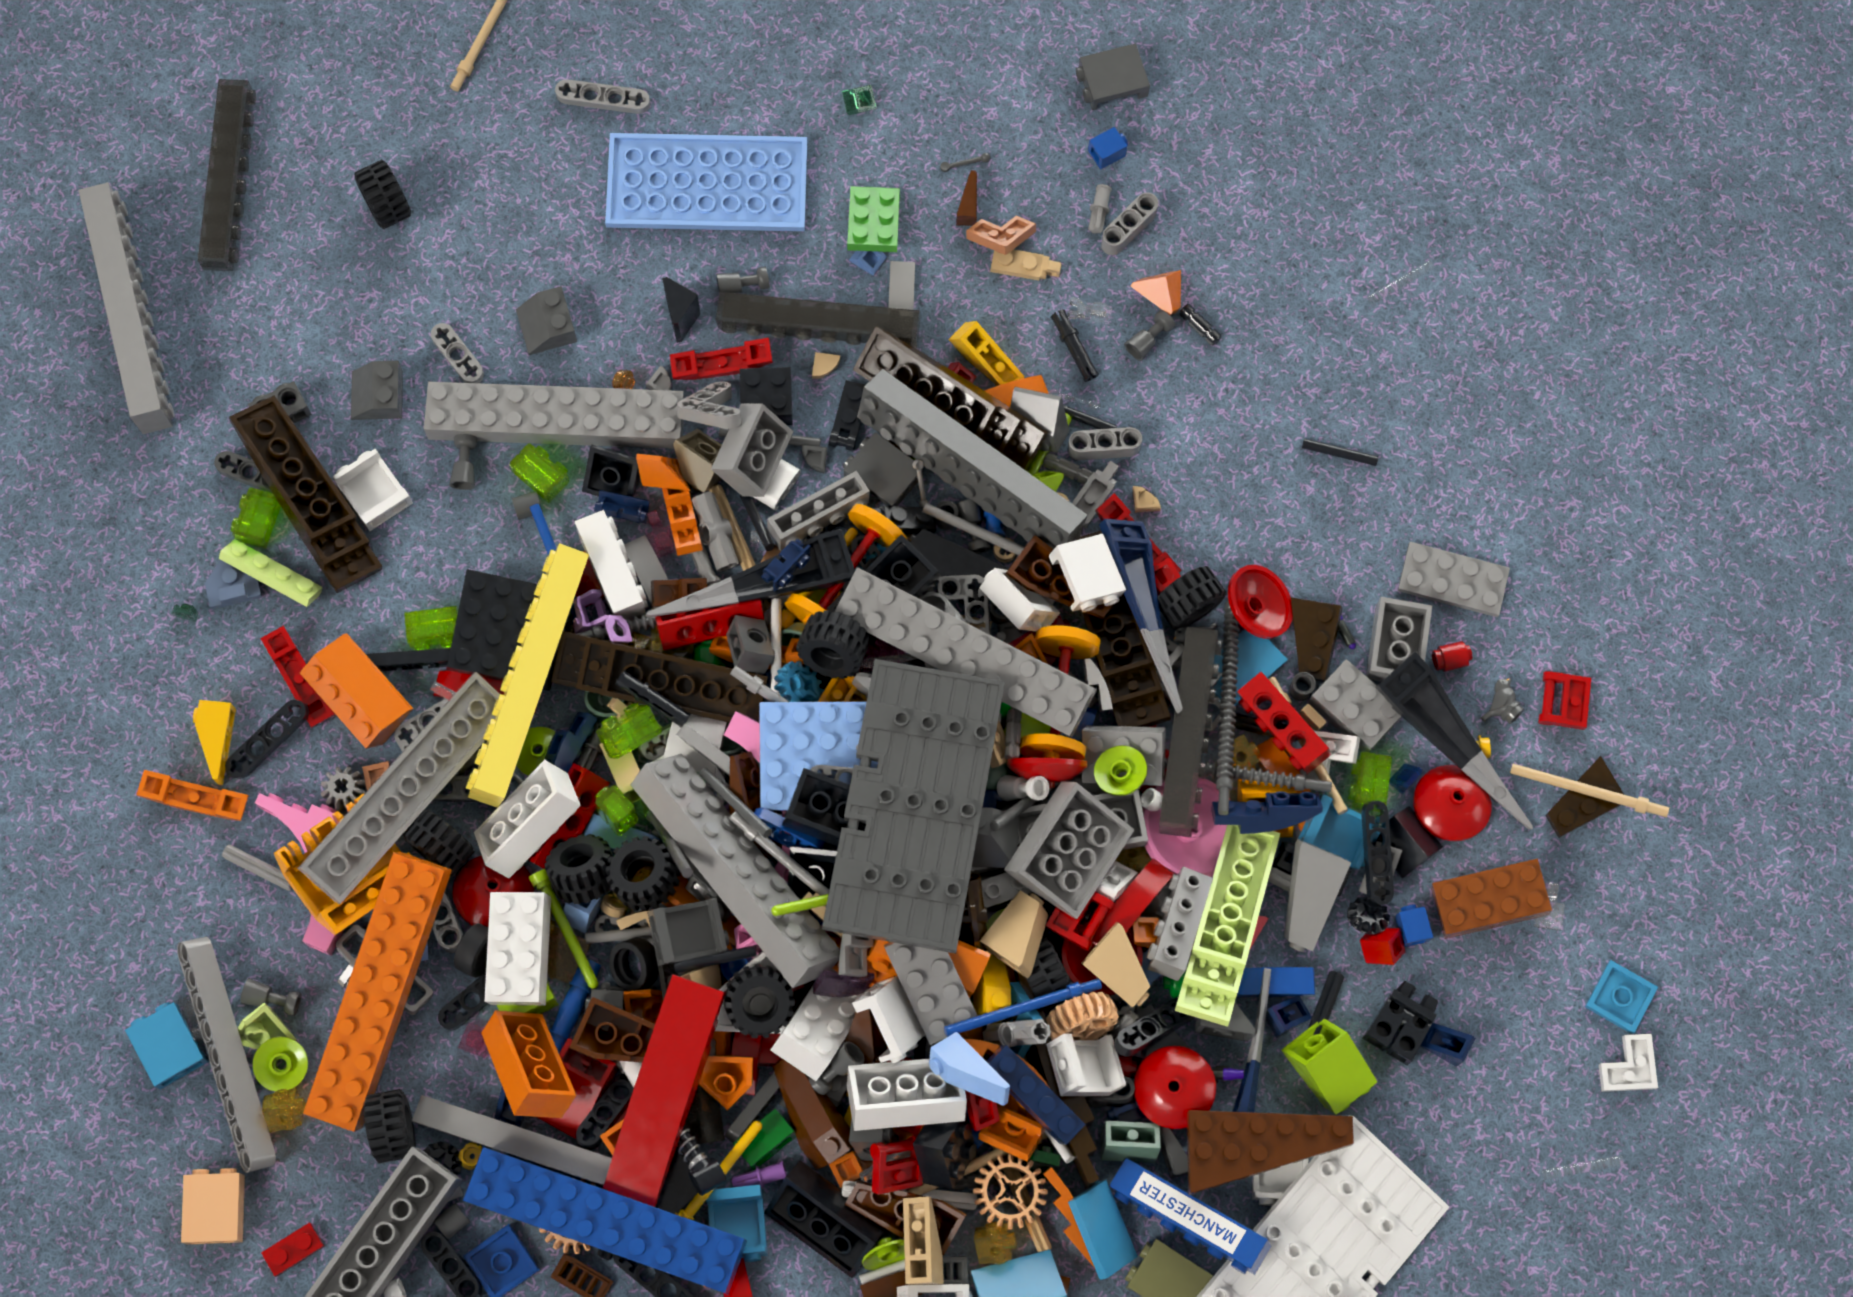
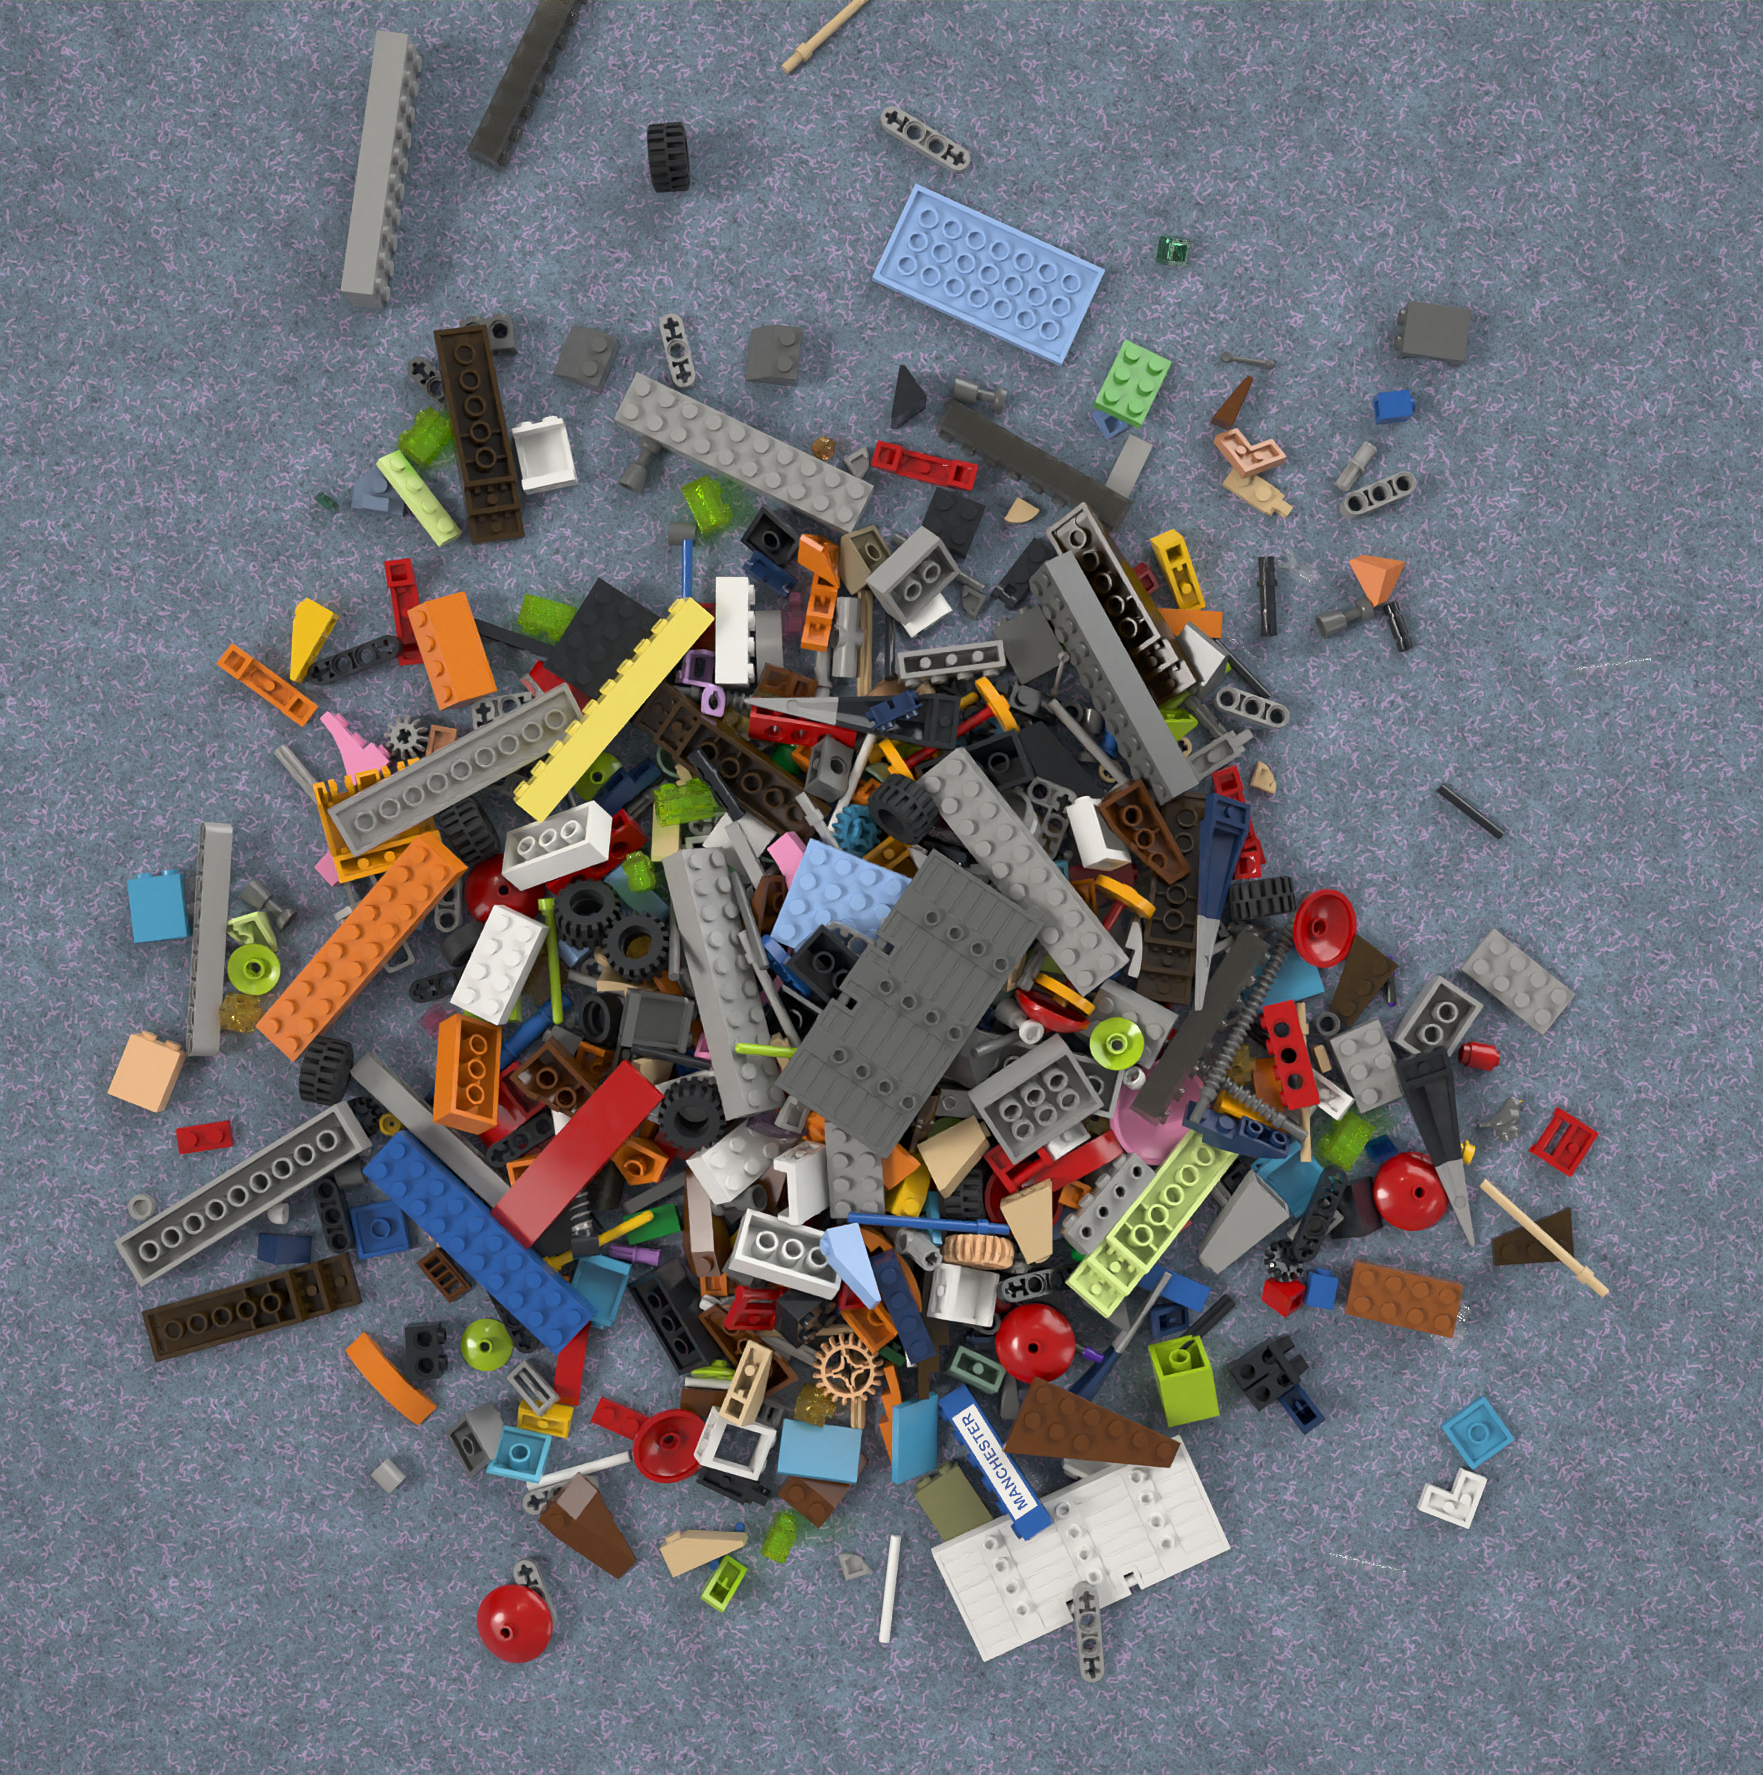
camera: 25 degrees right, 15 degrees up
light grey beam [677,382,741,429] -> none
white panel [1049,534,1126,612] -> none

